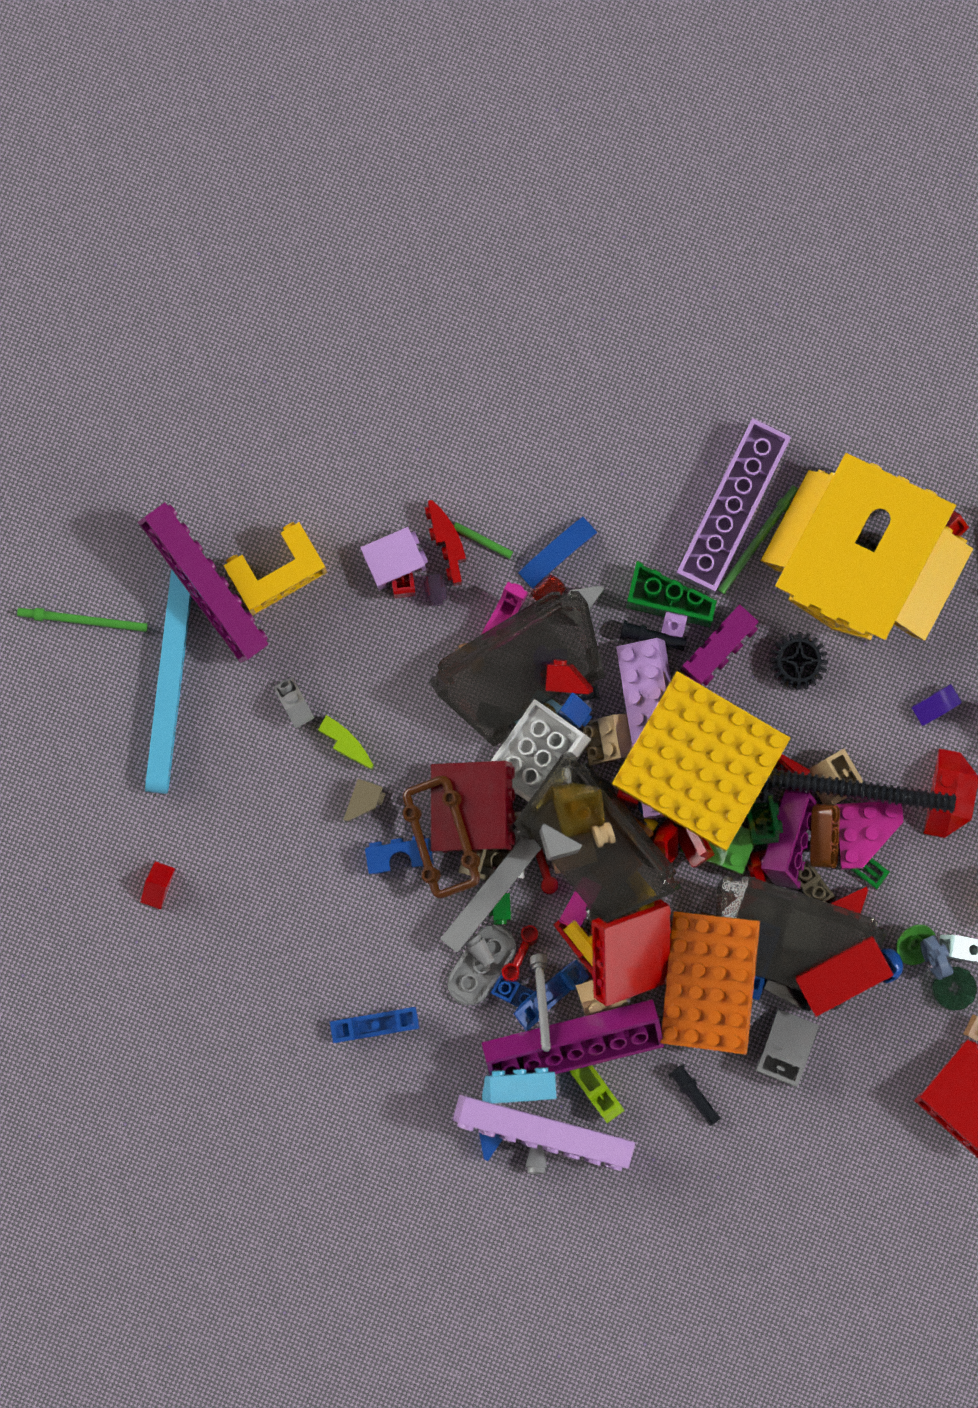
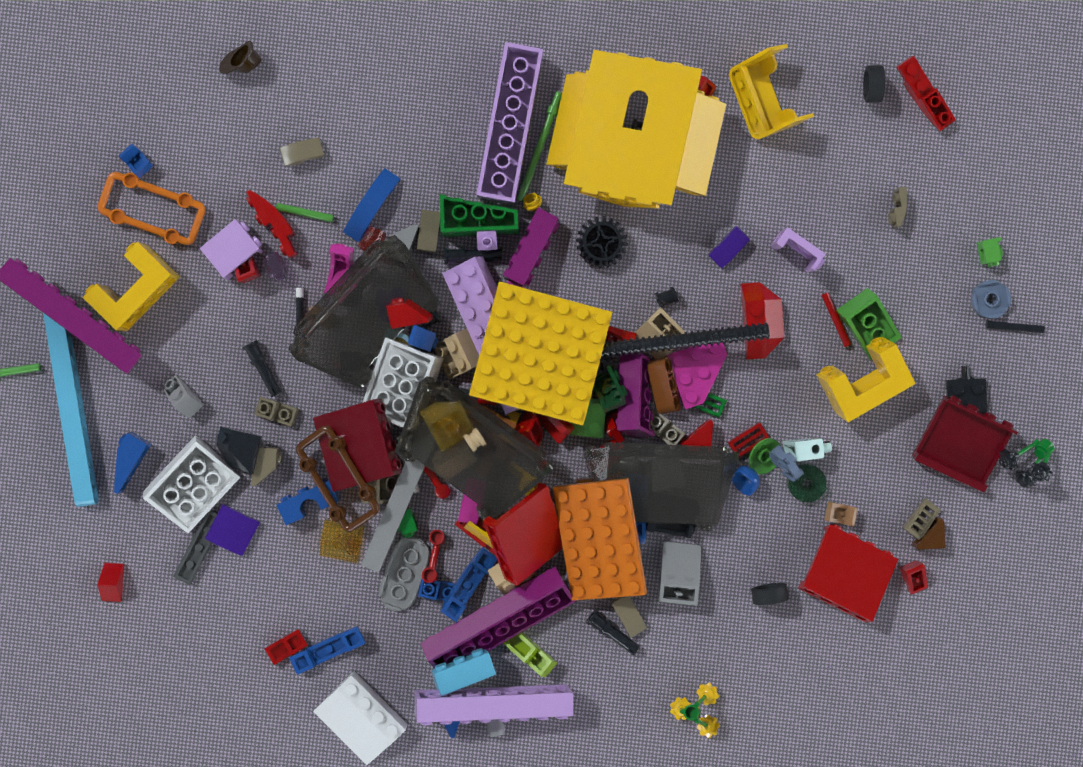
camera: 15 degrees left, 5 degrees up
lime slope [318,715,374,770] -> none
light grey cone [465,933,495,967] -> none
light grey piece [530,954,551,1051] -> none
light grey slope [539,824,582,861] -> none
red tile [794,936,894,1017] -> none
none -> orange bar [97,172,206,246]
none -> blue slope [114,432,152,494]
none -> blue bracket [119,144,154,179]
none -> white slope [143,435,240,533]
none -> dark grey tile [173,509,218,585]
none -> dark purple slope [205,504,260,556]
none -> black slope [216,426,262,474]
none -> dark brown piece [219,41,262,74]
none -> black pin [242,340,282,398]
none -> dark tan slope [254,396,300,427]
none -> red slope [264,629,308,665]
none -> dark tan slope [280,137,324,167]
none -> black bar [296,288,304,345]
none -> white slope [313,671,408,765]
none -> clear yellow slope [319,518,365,563]
none -> dark tan slope [417,209,440,253]
none -> yellow plate [523,193,542,211]
none -> dark tan slope [611,596,647,638]
none -> black bush [655,287,679,308]
none -> yellow plant [670,683,720,738]
none -> red tile [727,422,770,459]
none -> black tyre [751,583,789,605]

